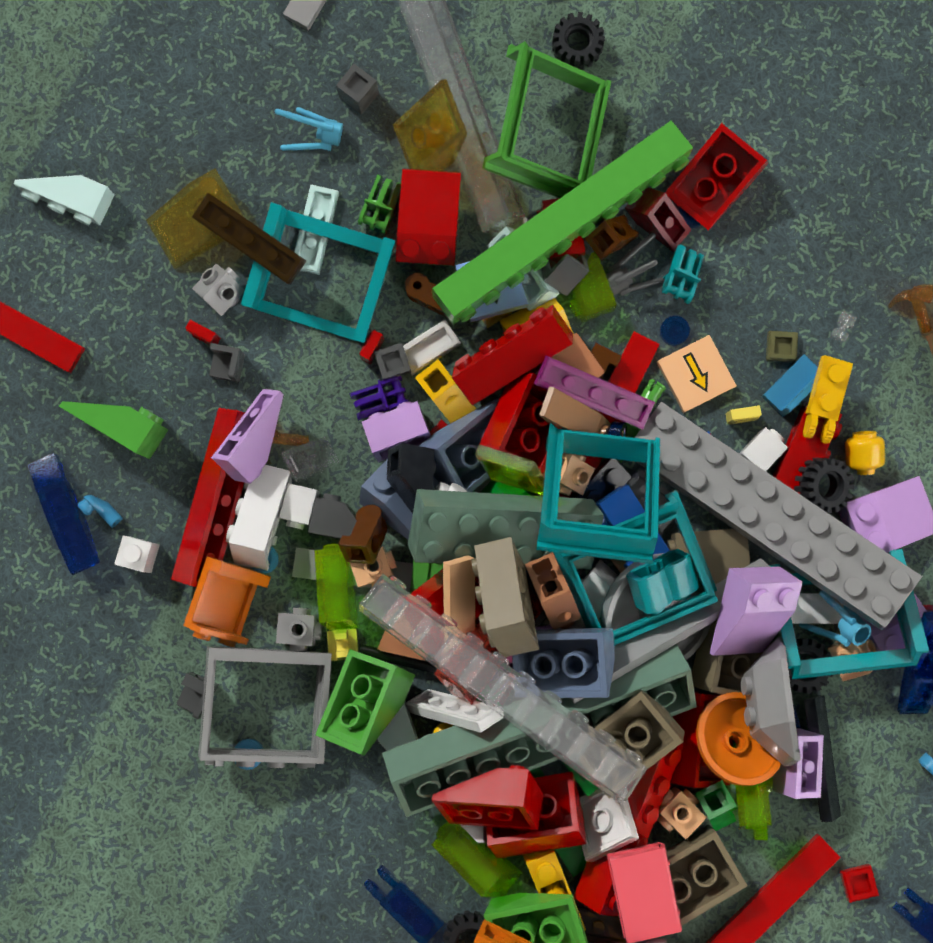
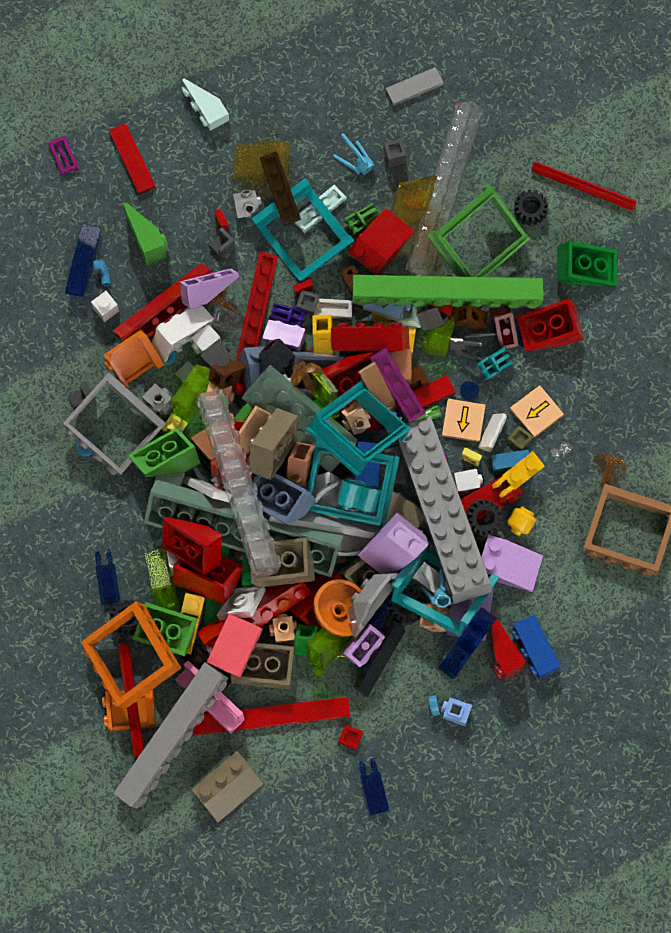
camera: 35 degrees right, 10 degrees down
none -> red tile [232,252,278,397]
none -> clear orange plant [291,362,322,393]
none -> white slope [478,413,507,453]
none -> light nougat tile [510,385,564,438]
none -> green slope [557,241,617,287]

